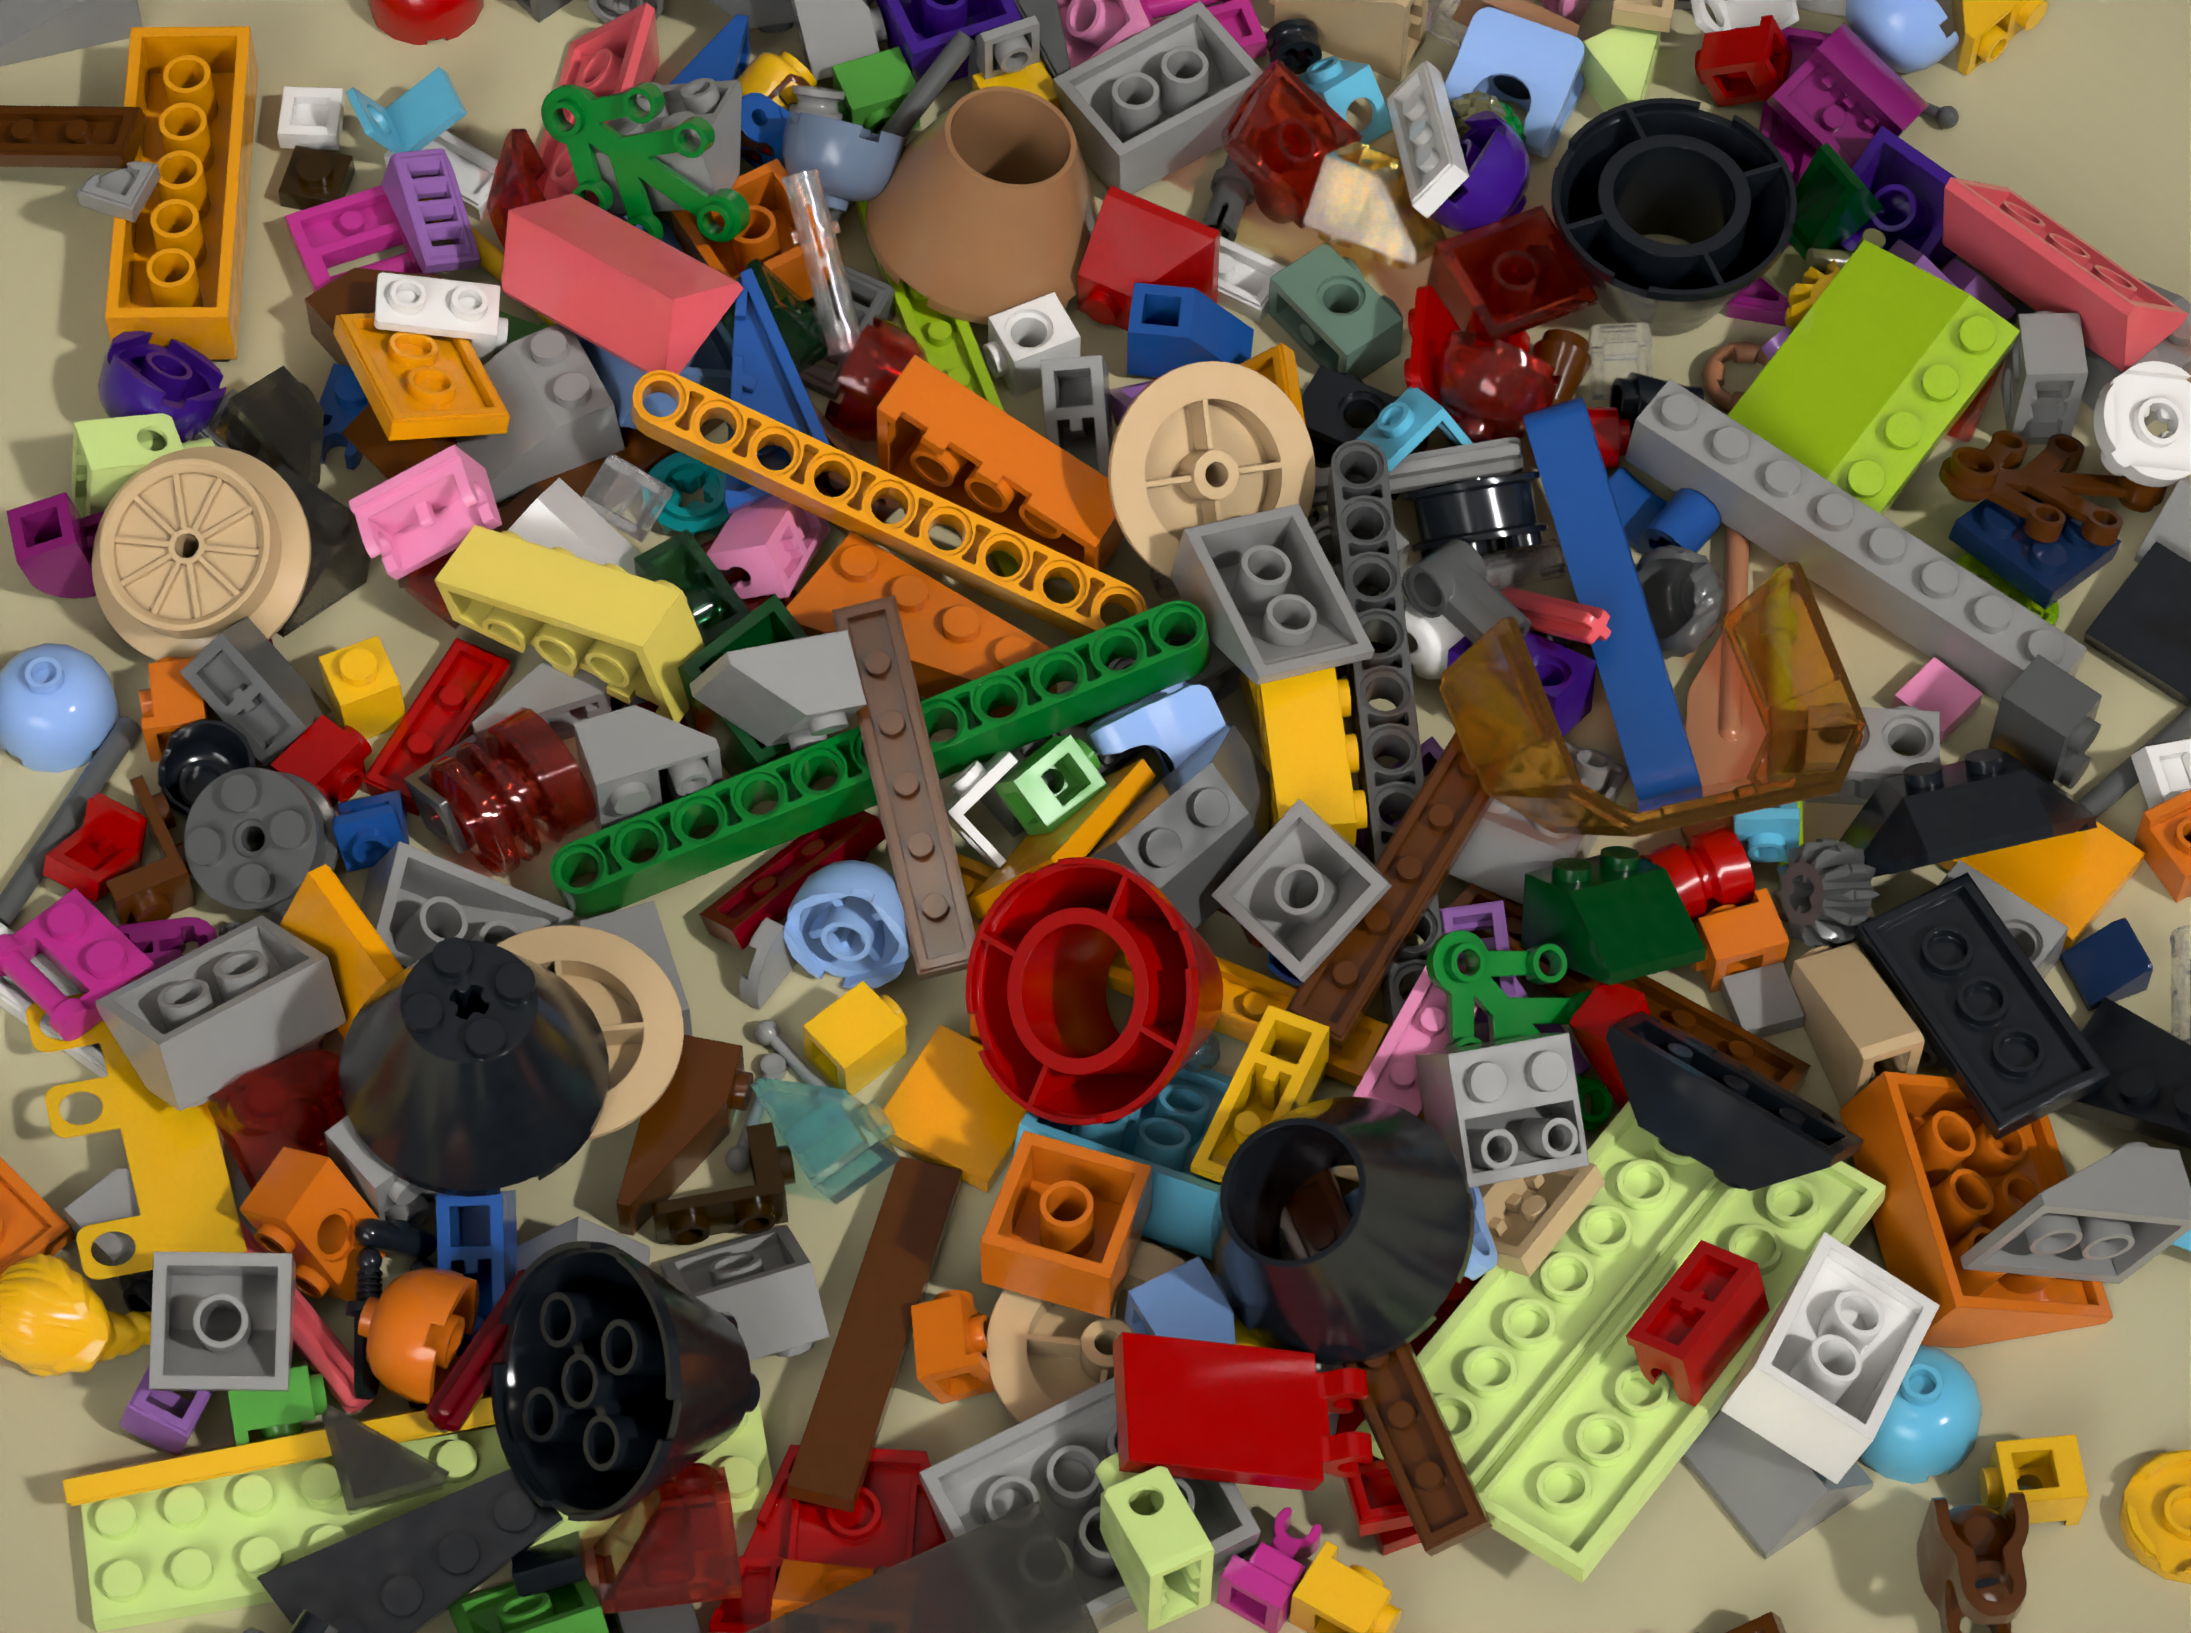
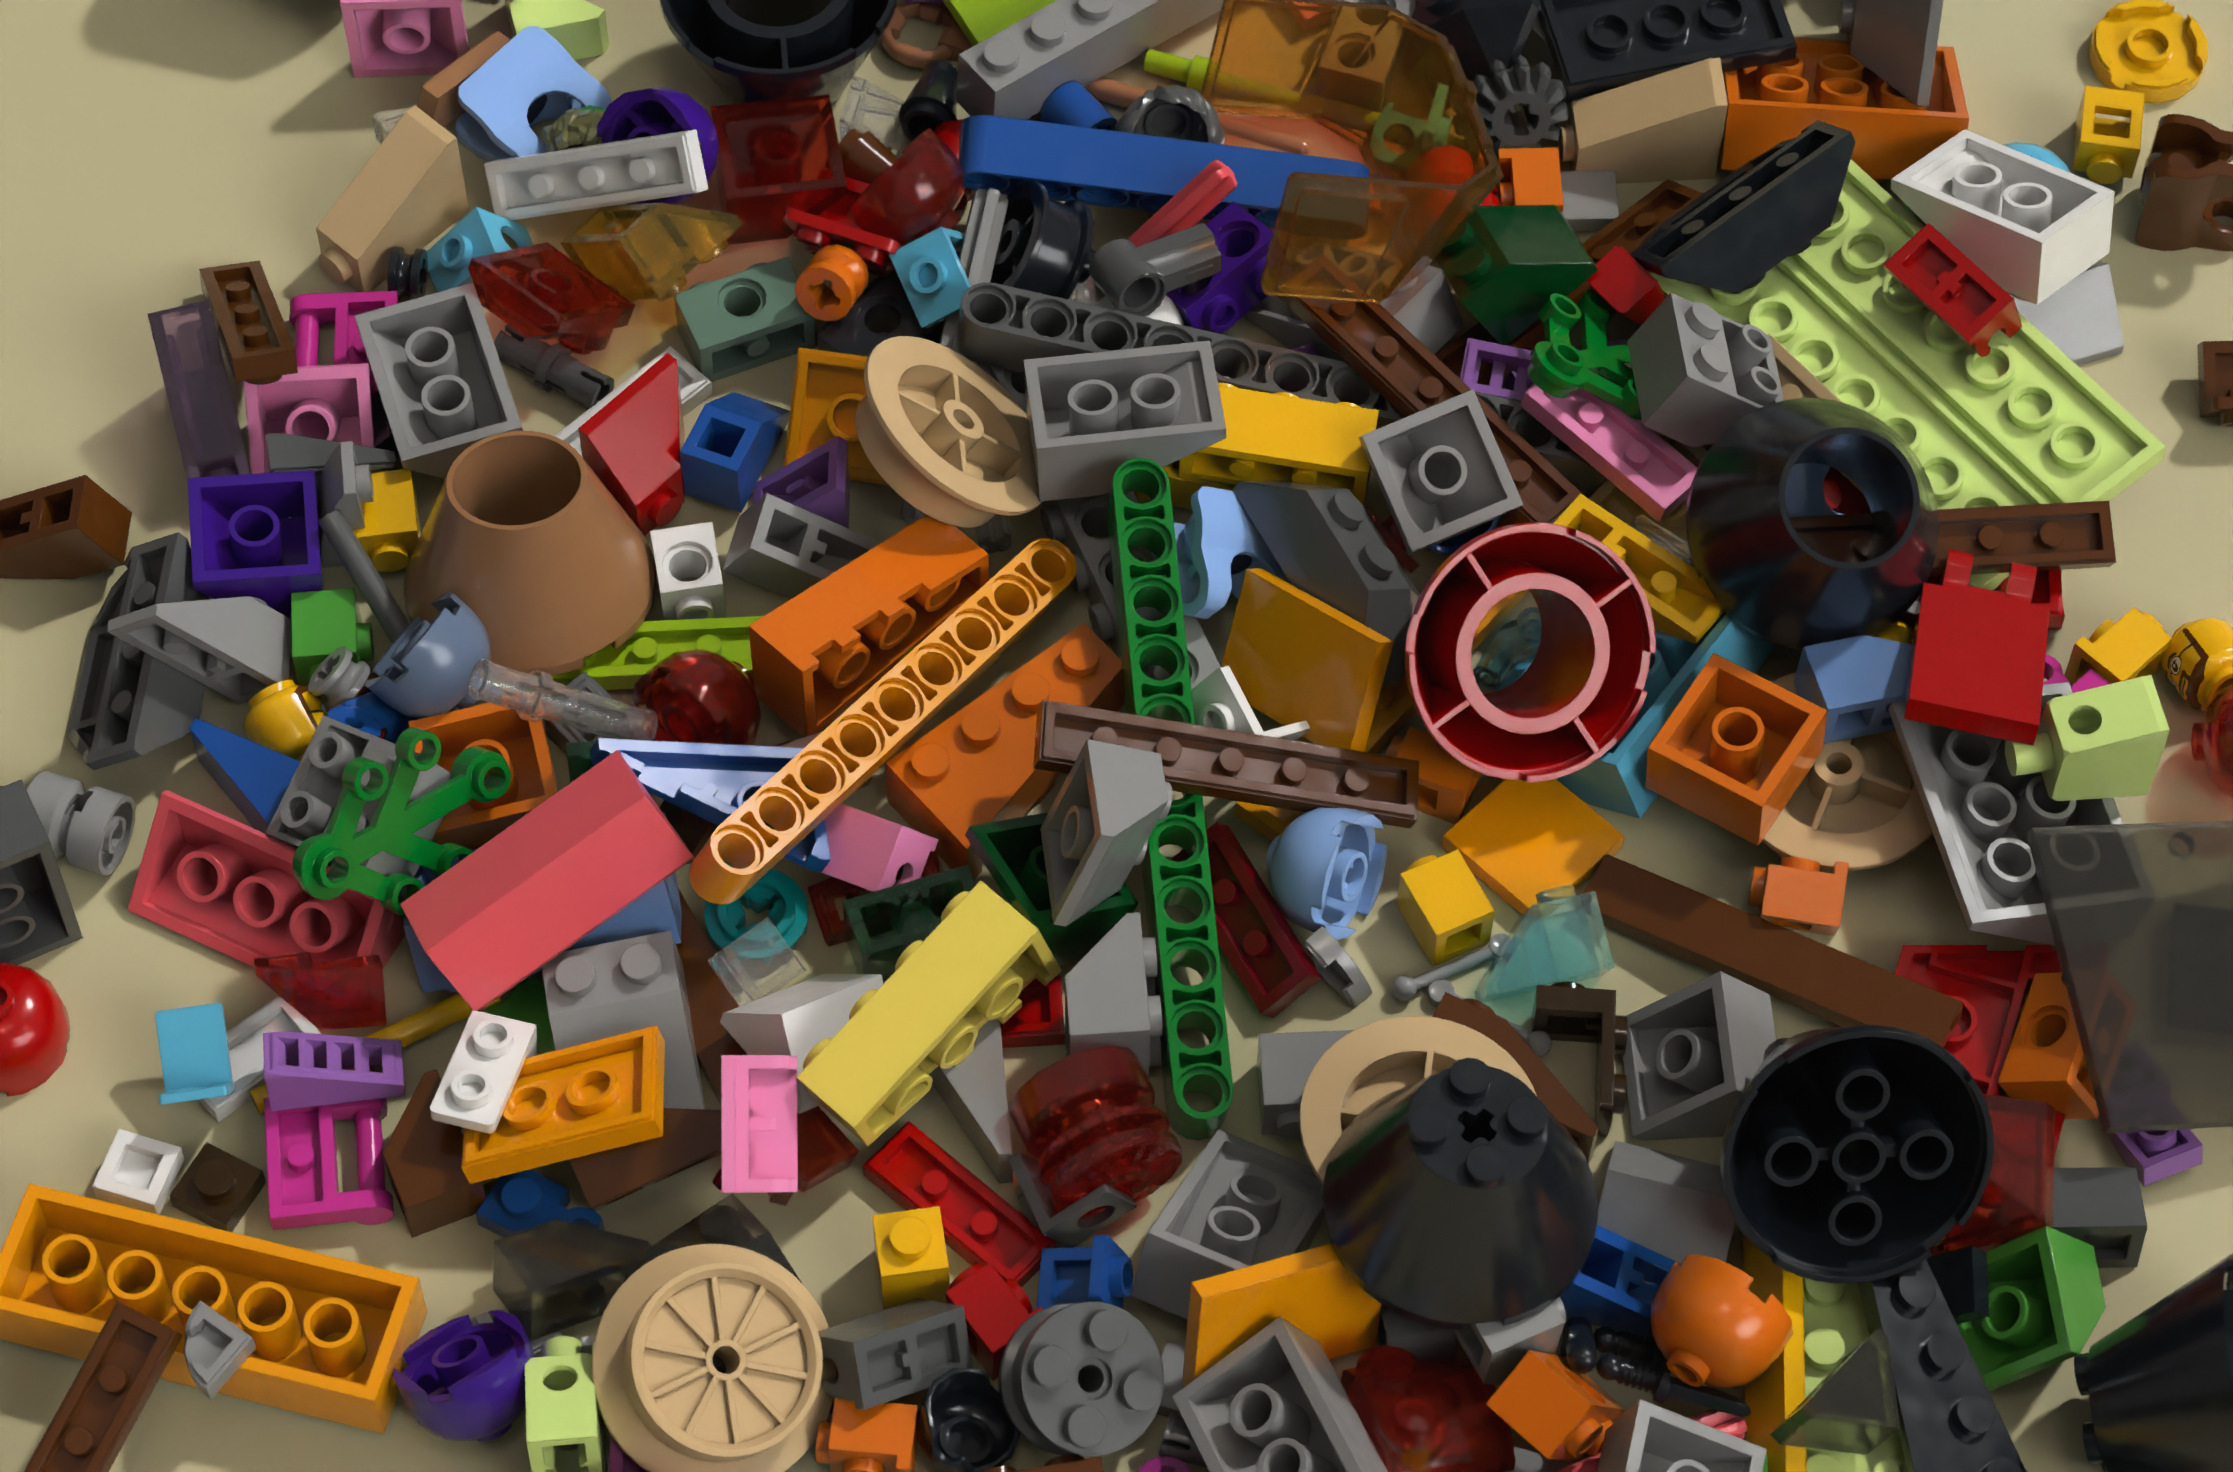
camera: 75 degrees left, 0 degrees up
dark red axle [425,1270,525,1433] -> none
bright green brick [993,734,1108,835] -> none
none -> orange wheel [795,244,869,322]

